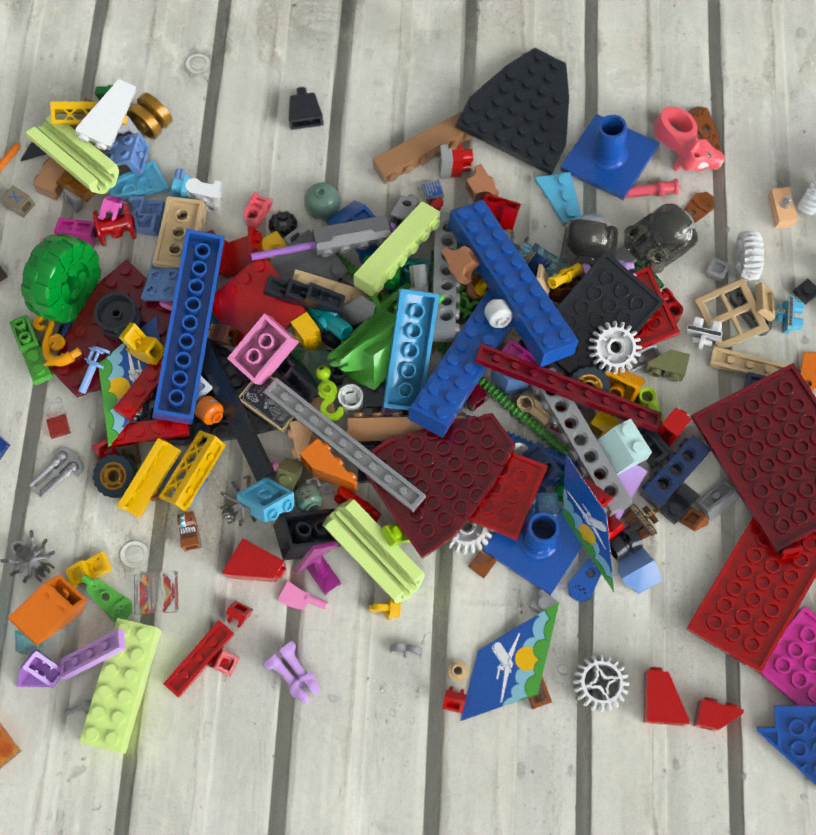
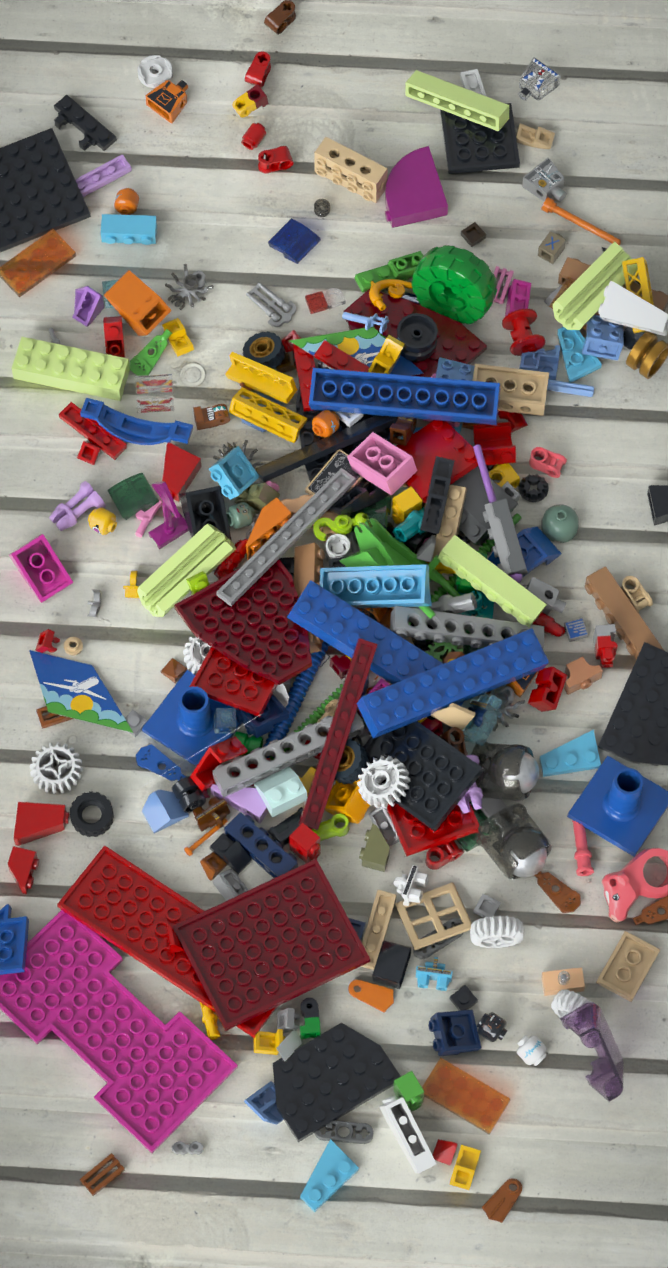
camera: 90 degrees right, 5 degrees down
lavender plate [60,628,125,680] -> none
dark pink hinge [99,195,127,221] -> none
white hips [172,175,222,214] -> none
red tile [225,600,253,628] -> none
nougat brick [441,245,480,285] -> none
white head [484,299,513,328] -> none
yellow pin [548,263,583,289] -> none
tan tile [755,282,775,321] -> none
none -> dark pink slope [9,534,73,603]
none -> black tyre [70,791,114,837]
none -> blue piece [80,398,193,445]
none -> yellow head [88,507,117,535]
none -> red slope [103,316,125,358]
none -> clear green slope [107,473,159,520]
none -> orange piece [184,818,228,856]
none -> black piece [372,940,411,989]
none -> tan plate [596,931,660,1002]
none -> tan piece [621,576,653,613]

